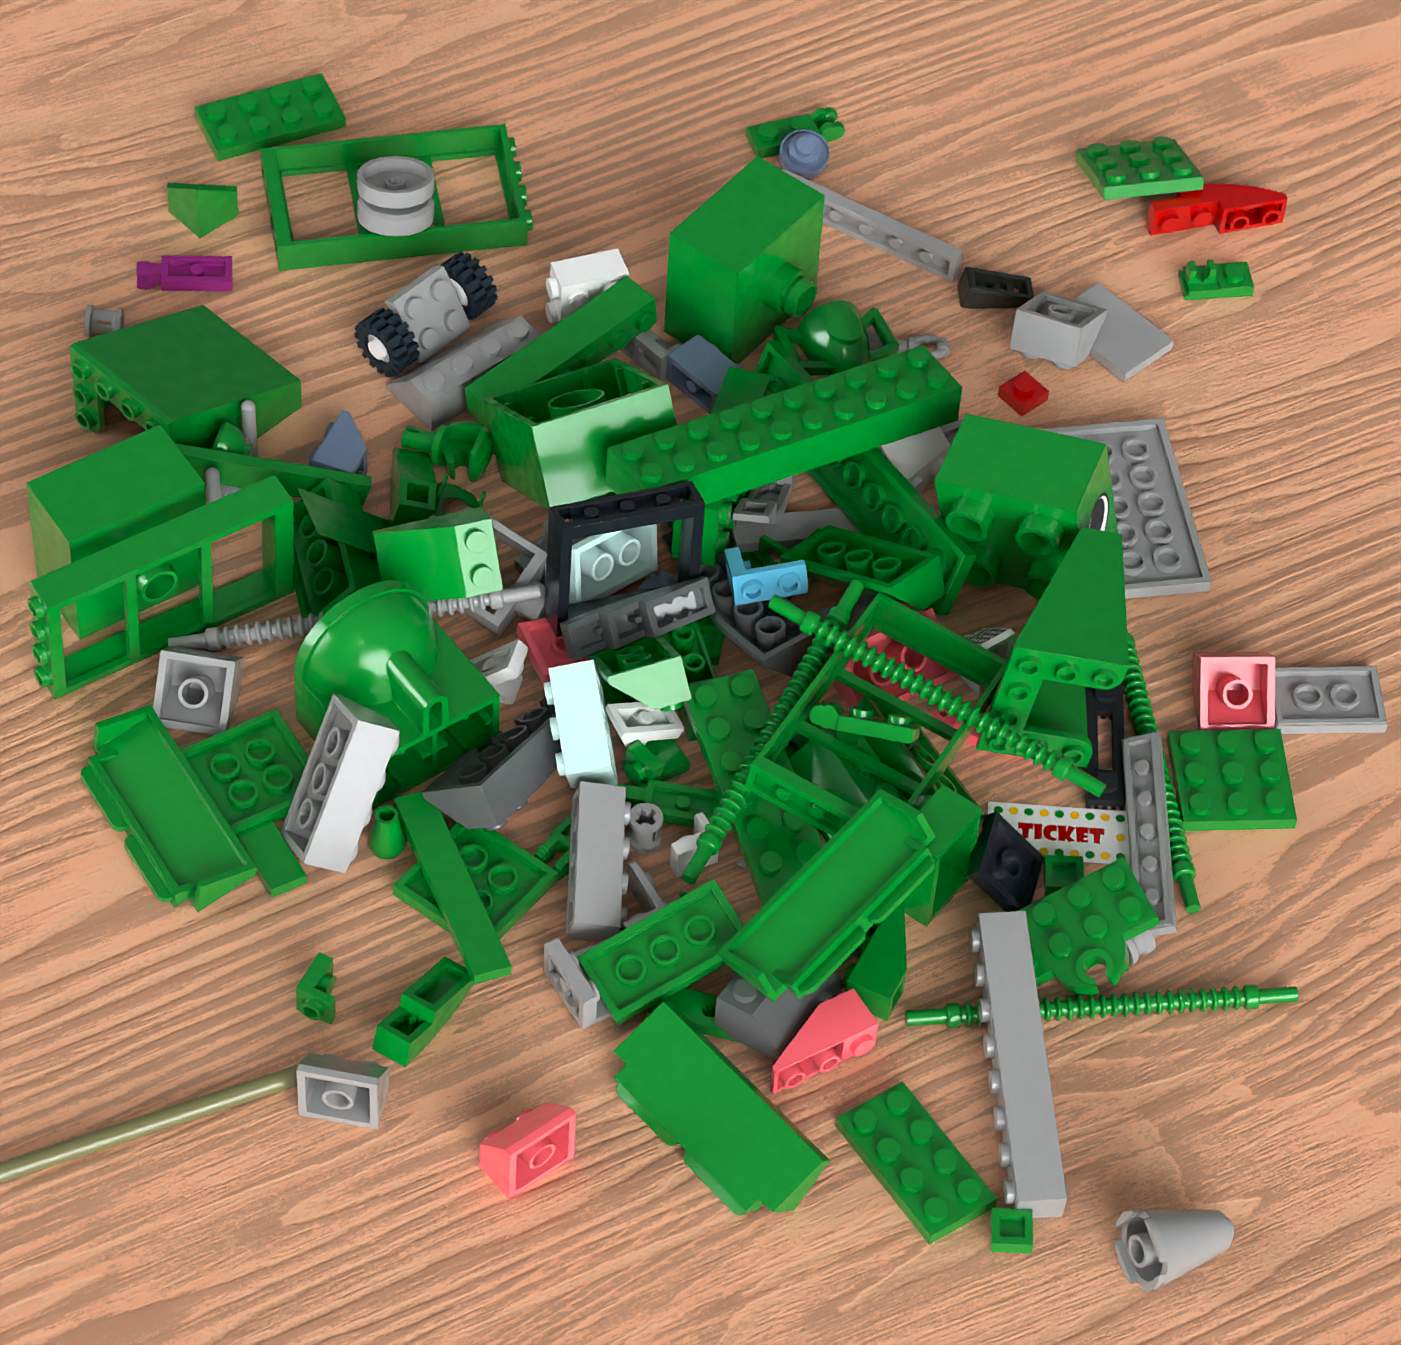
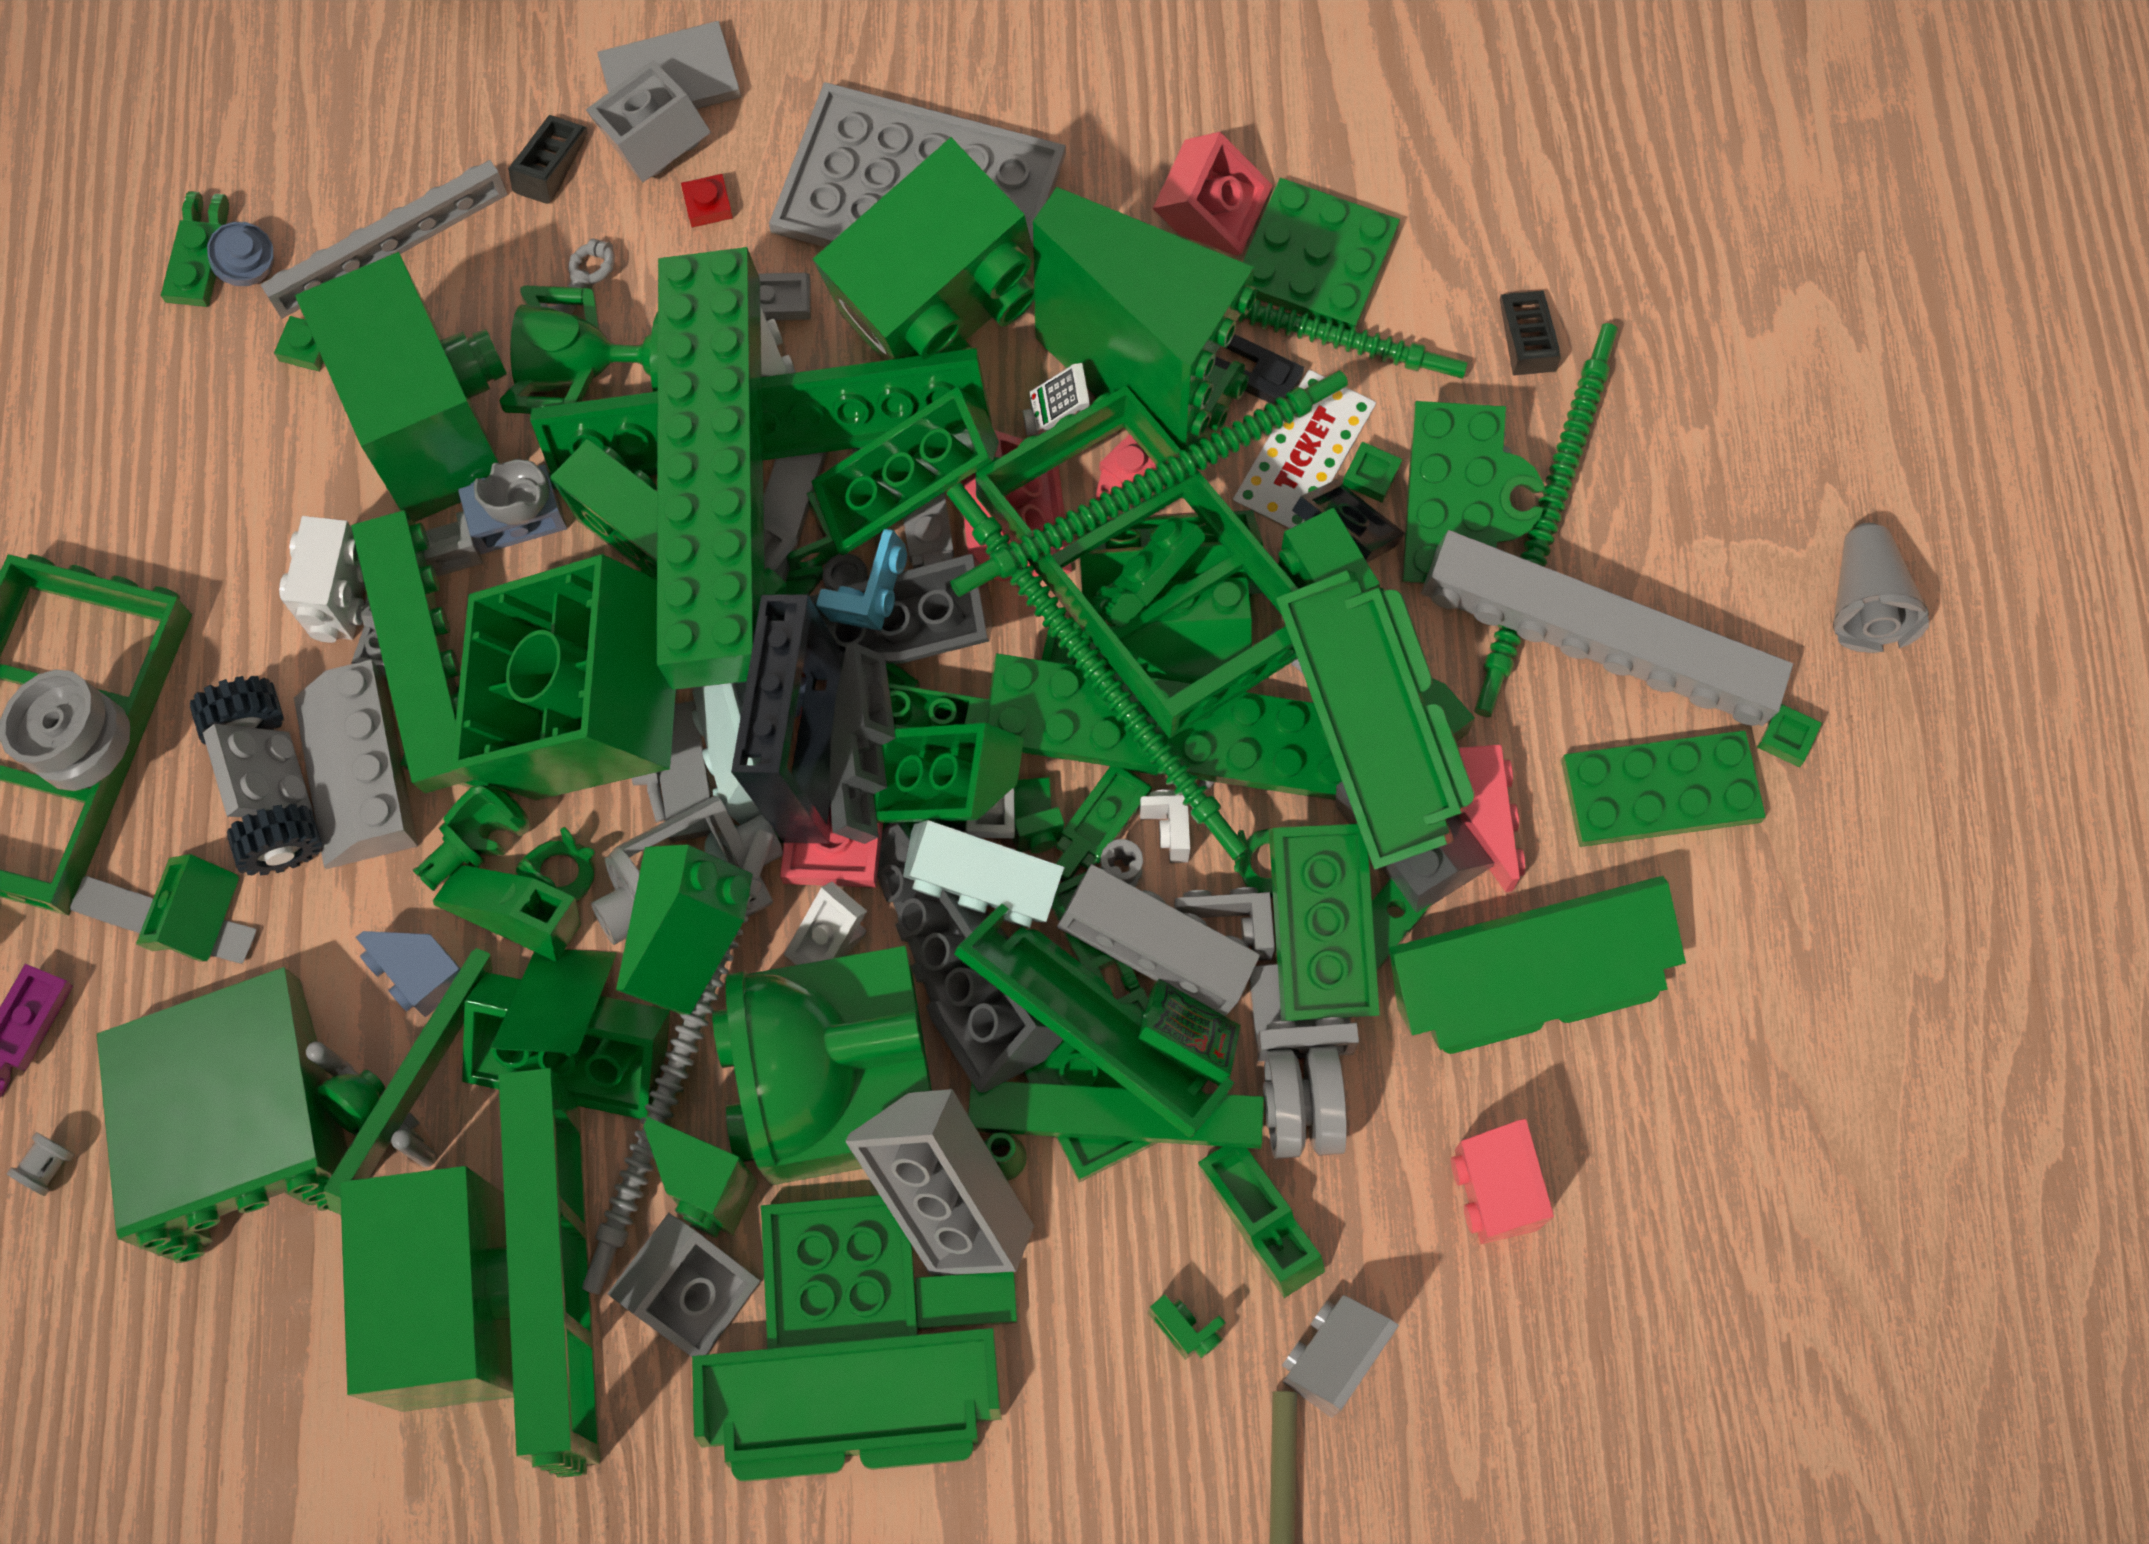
camera: 60 degrees left, 20 degrees up
light grey tile [1121,731,1177,937] -> none
light grey tile [1275,666,1388,734] -> none
none -> light grey sticker [70,876,256,964]
none -> green panel [136,854,239,962]
none -> light grey hair [474,459,550,525]
none -> green slope [643,1117,759,1238]
none -> green slope [954,903,1235,1138]
none -> green tile [1137,979,1241,1086]
none -> light grey wheel [1263,1046,1346,1159]
none -> pearl dark grey slope [1500,290,1561,376]

